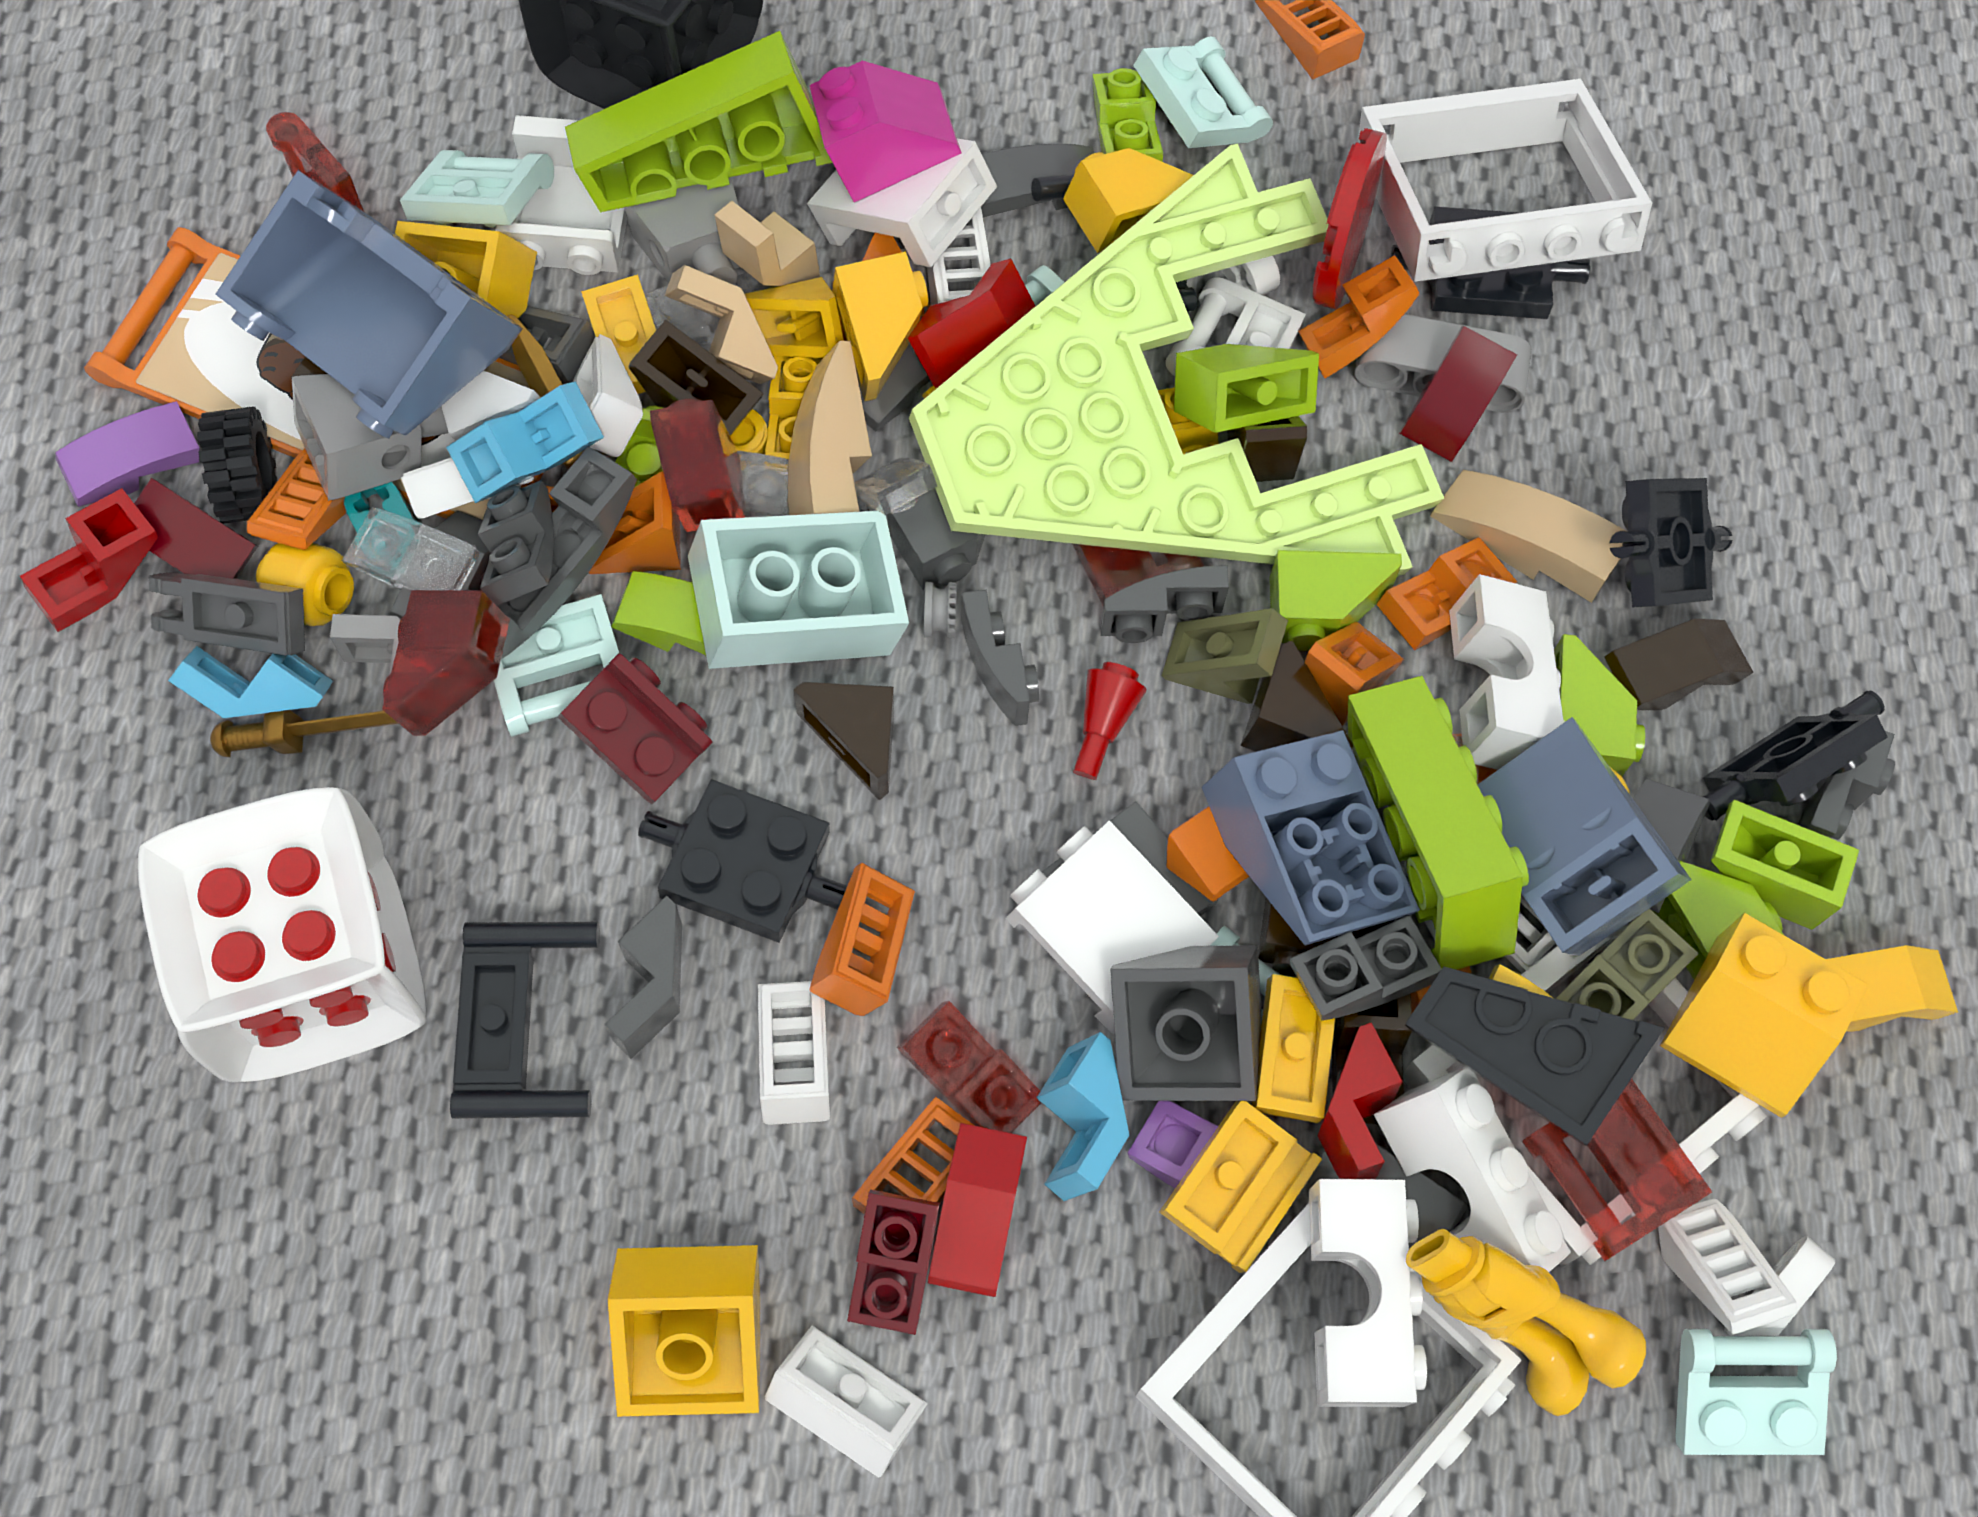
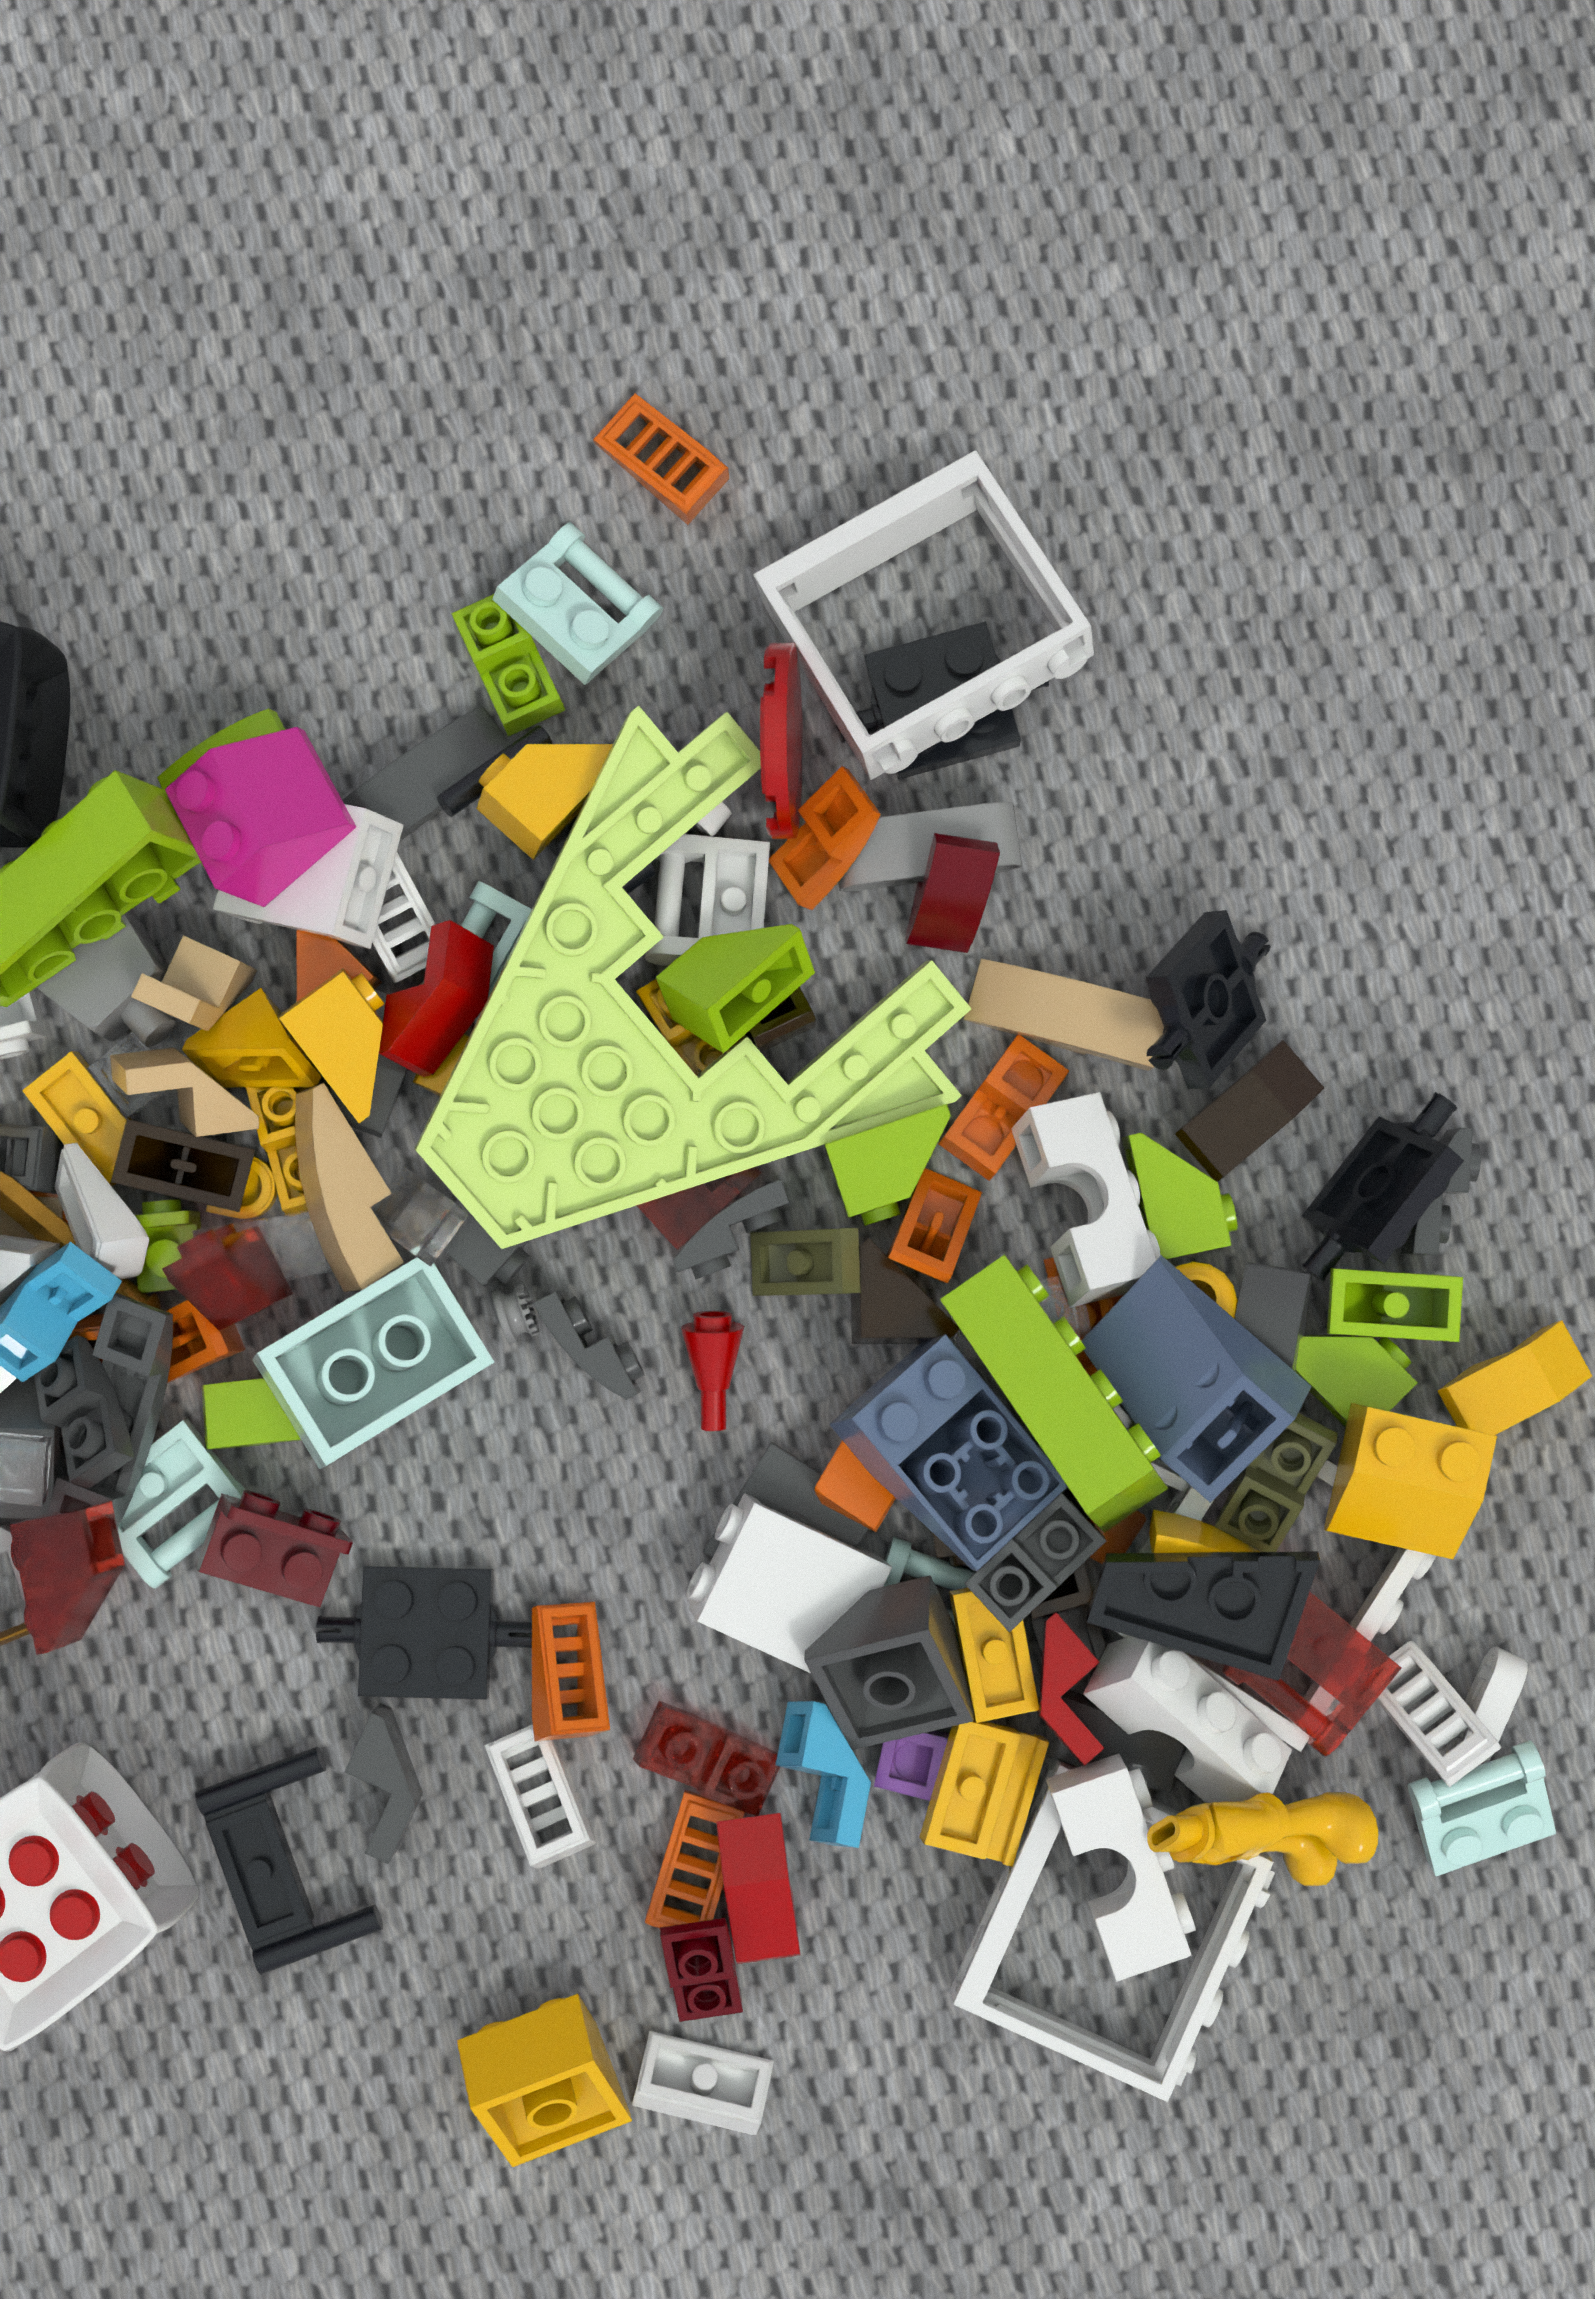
camera: 15 degrees left, 20 degrees up
dark brown slope [793,682,894,800] -> none

